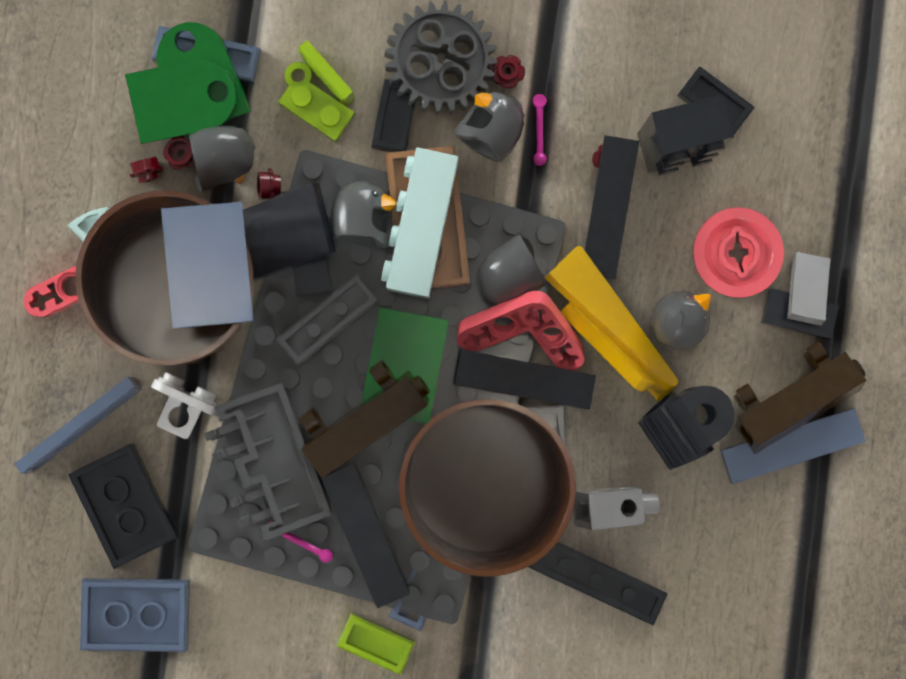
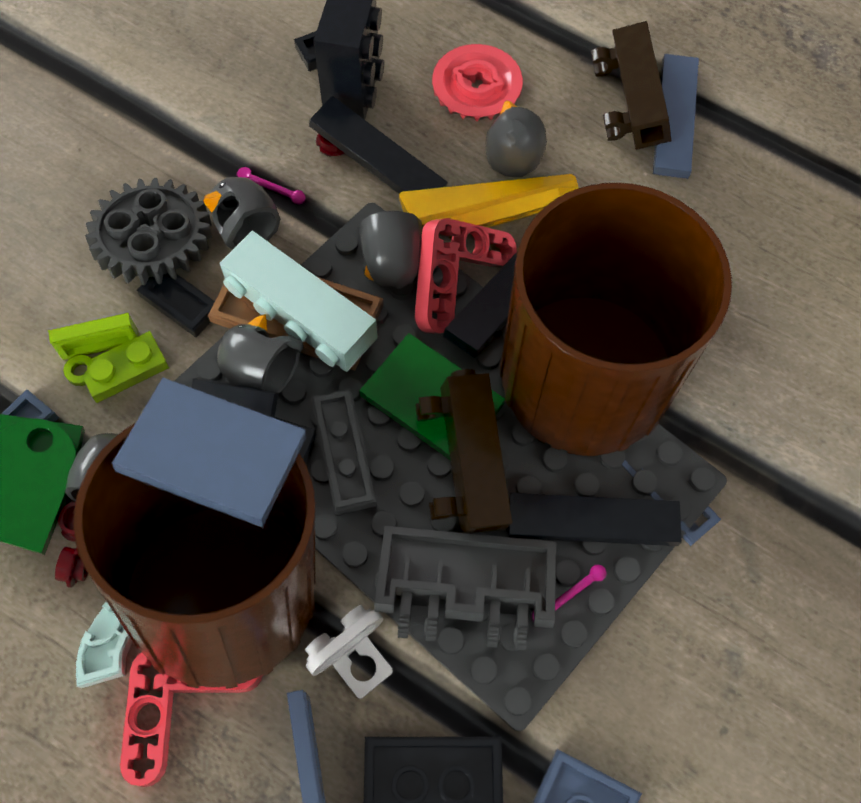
camera: 60 degrees left, 20 degrees down
lime tile [336,612,415,675] -> none
dark red plate [492,55,525,89] -> none
black tile [528,542,668,626] -> none
black piece [638,386,735,470] -> none
black tile [761,288,839,340] -> none
light grey tile [787,252,830,326] -> none

